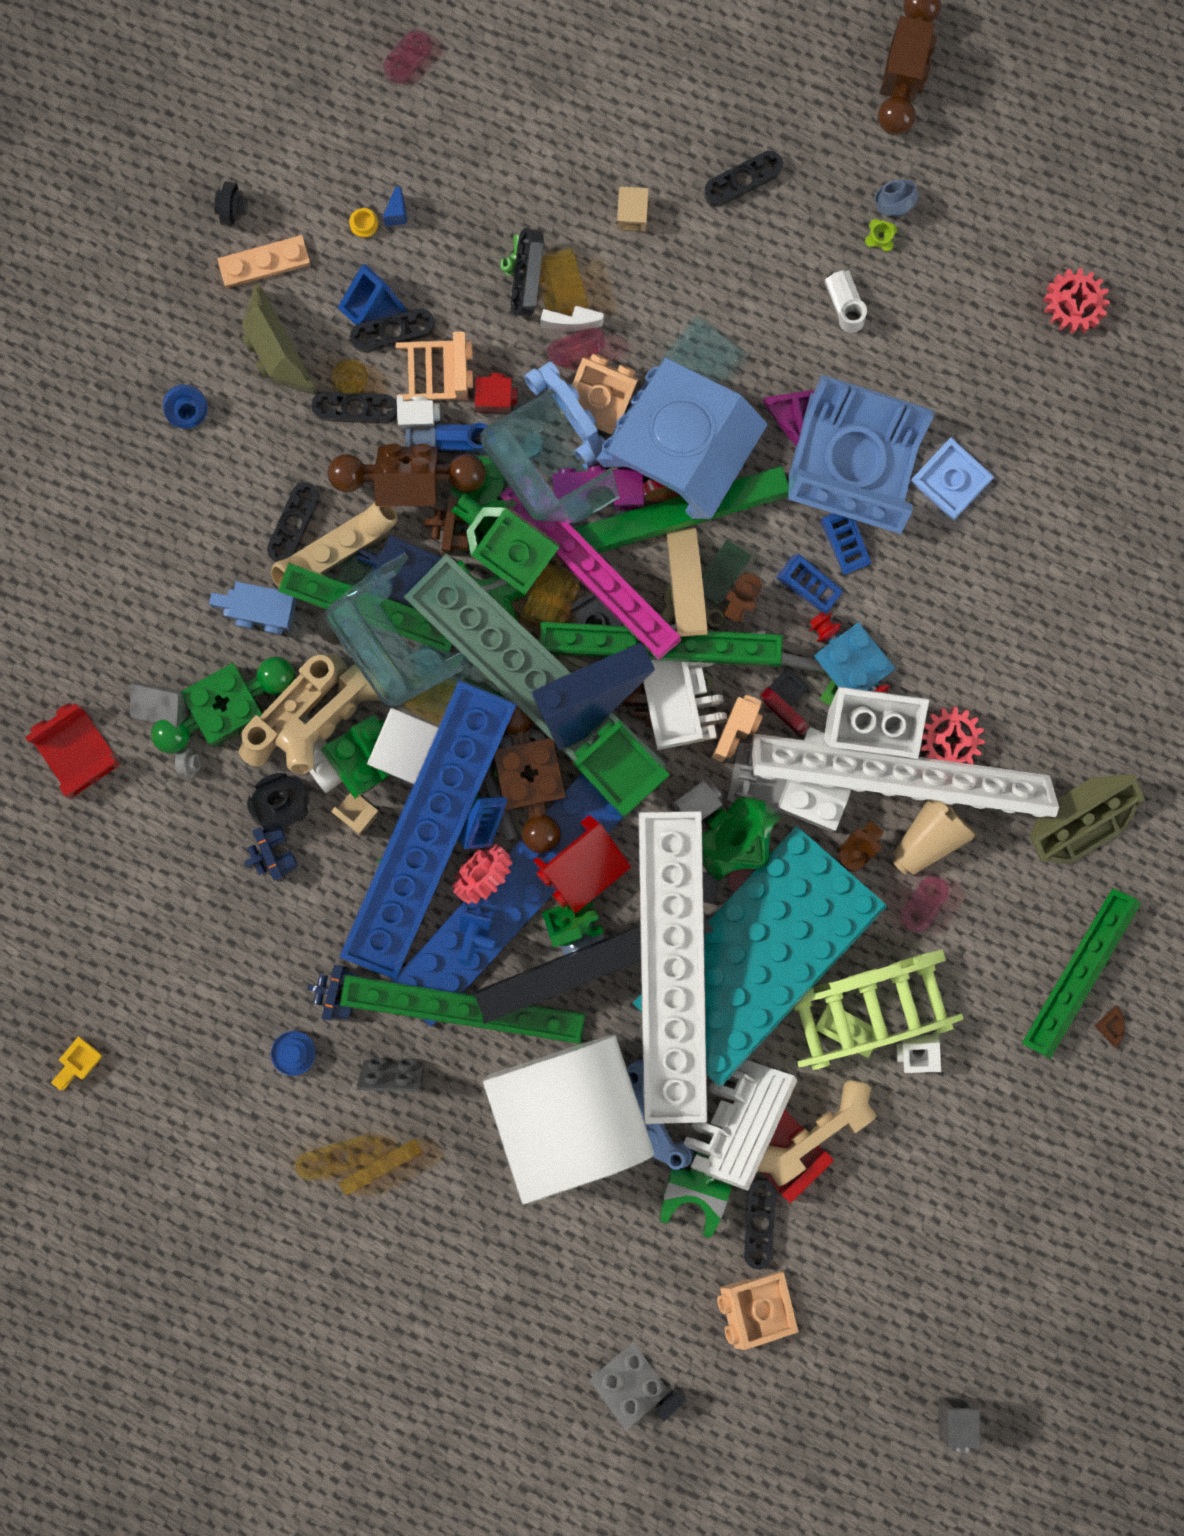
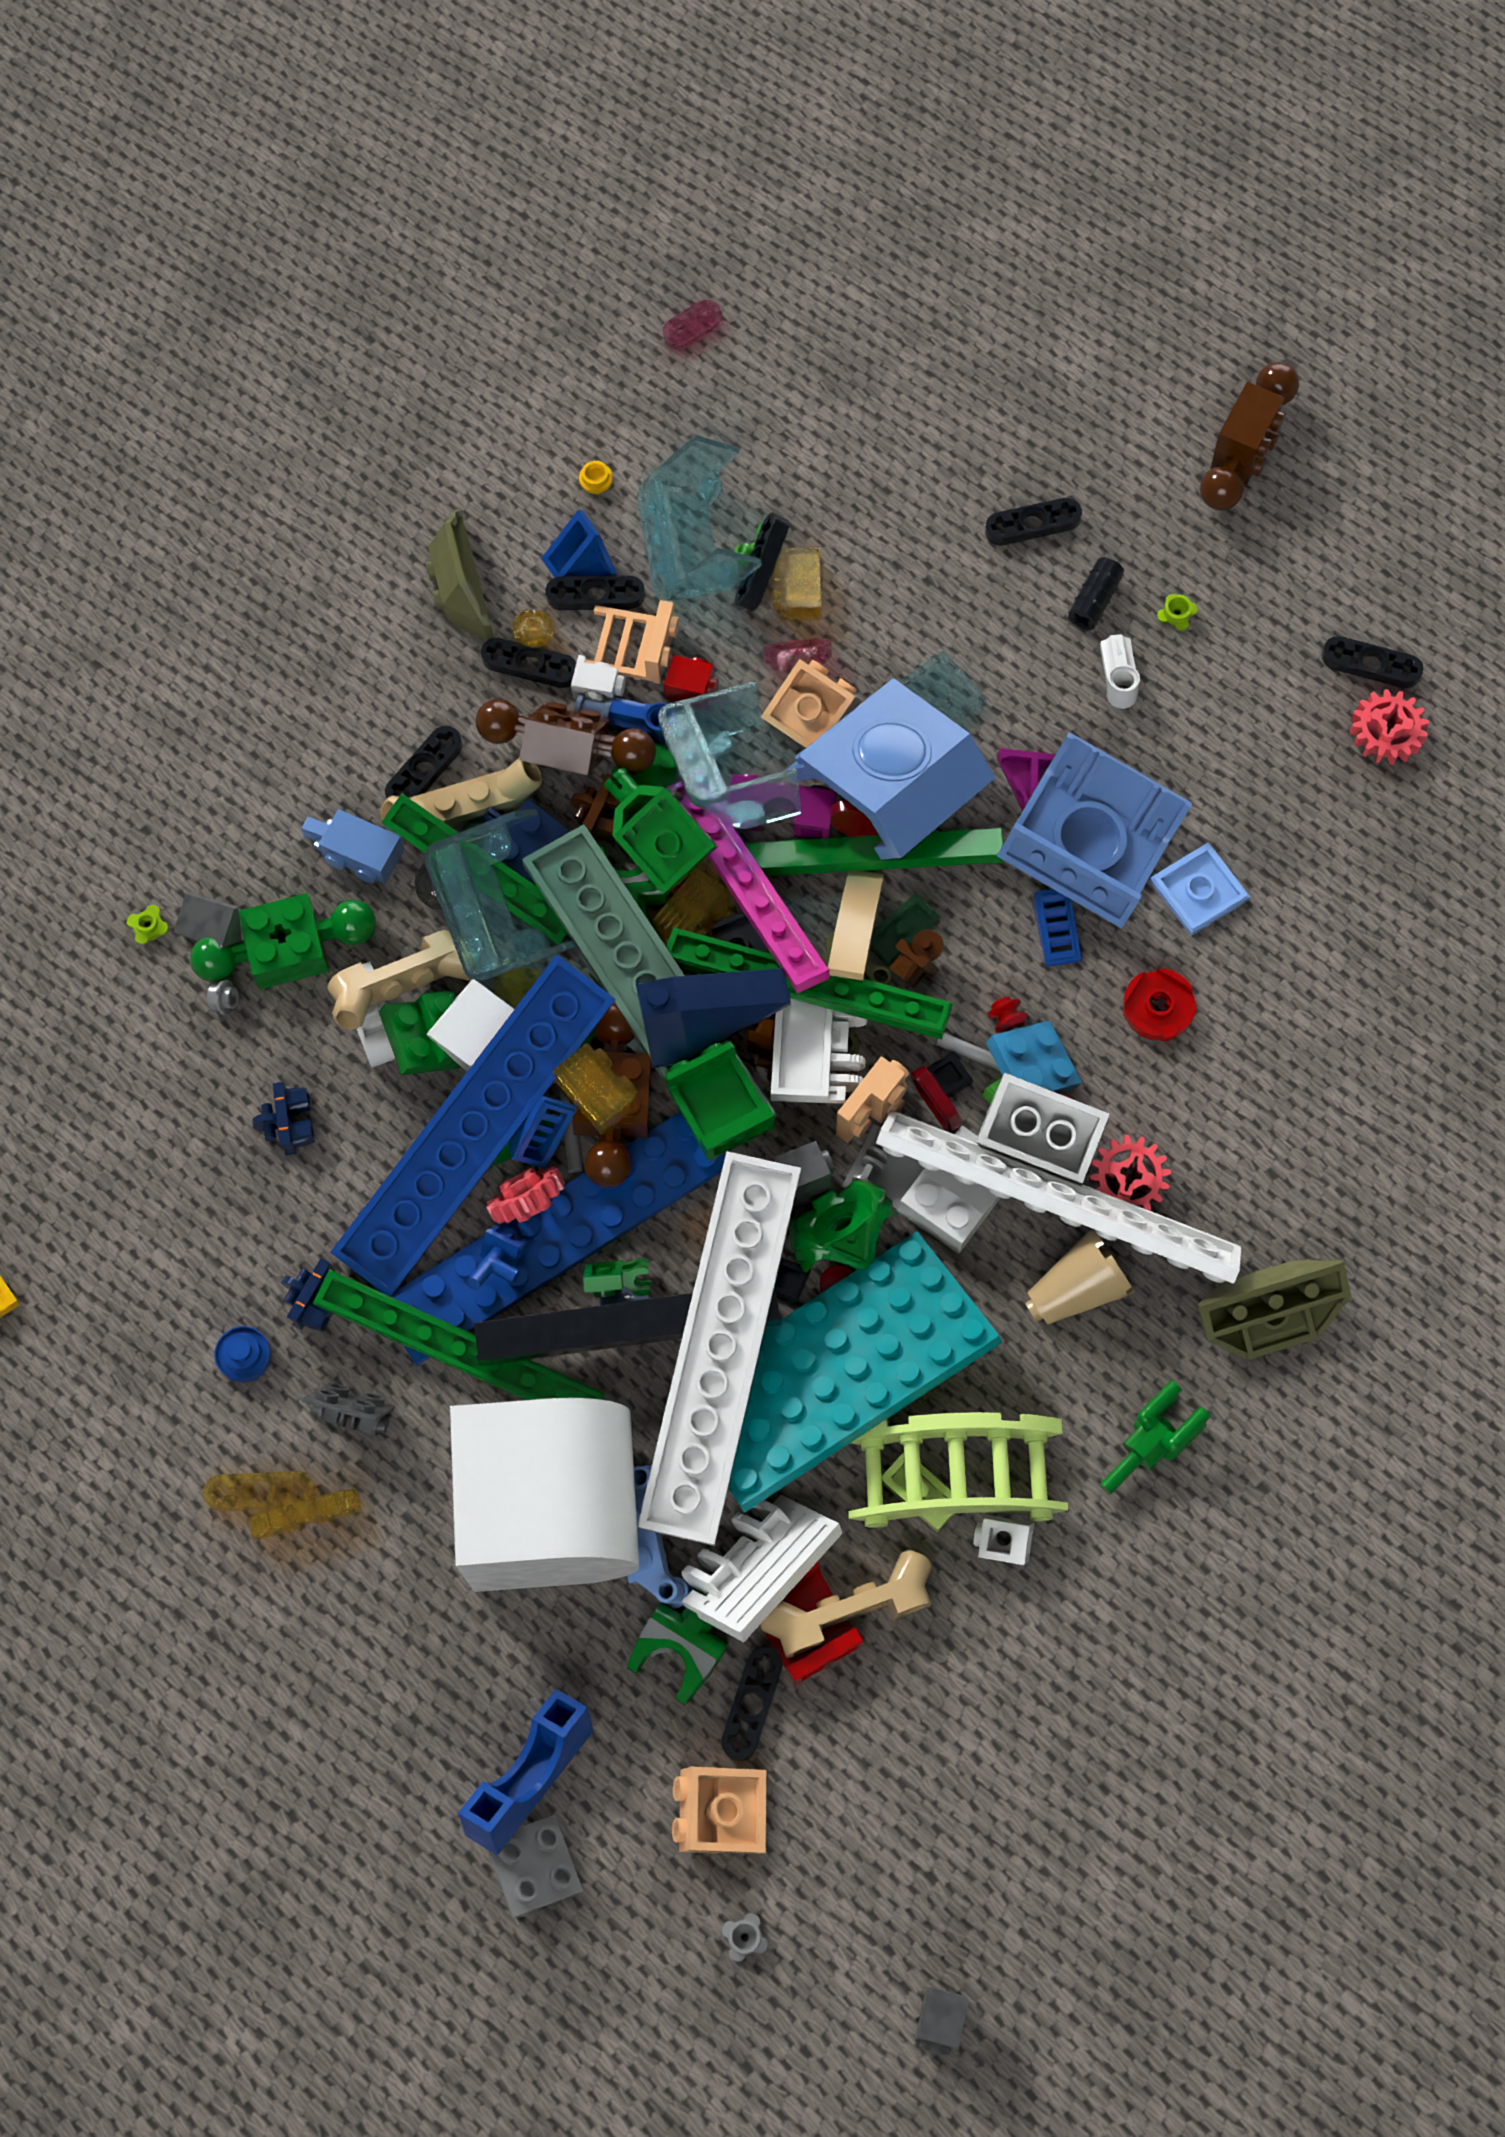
camera: 20 degrees right, 15 degrees down
red panel [25,703,121,799] -> none
blue plate [163,384,208,429] -> none
black plate [214,181,248,227] -> none
light nougat plate [217,235,311,289] -> none
tan plate [238,654,348,767] -> none
black plate [247,773,309,832] -> none
tan panel [331,793,381,836] -> none
blue slope [383,186,407,227] -> none
light blue plate [524,361,605,470] -> none
red panel [533,815,631,913] -> none
white slope [540,306,604,332] -> none
tan panel [617,187,648,231] -> none
black tile [656,1387,687,1422] -> none
blue slope [776,554,843,614] -> none
reddish brown hips [836,821,884,872] -> none
sand blue plate [874,180,919,217] -> none
clear pink plate [901,876,948,932] -> none
green plate [1022,888,1141,1059] -> none
reddish brown tile [1094,1005,1124,1048] -> none
none -> lime plate [127,905,169,945]
none -> blue arch [458,1689,594,1856]
none -> clear yellow brick [553,1043,637,1134]
none -> clear light blue windscreen [637,435,762,601]
none -> light grey plate [722,1913,768,1962]
none -> black axle [1068,557,1124,630]
none -> green plant [1099,1380,1211,1495]
none -> red plate [1123,969,1197,1041]
none -> black beam [1322,636,1423,688]

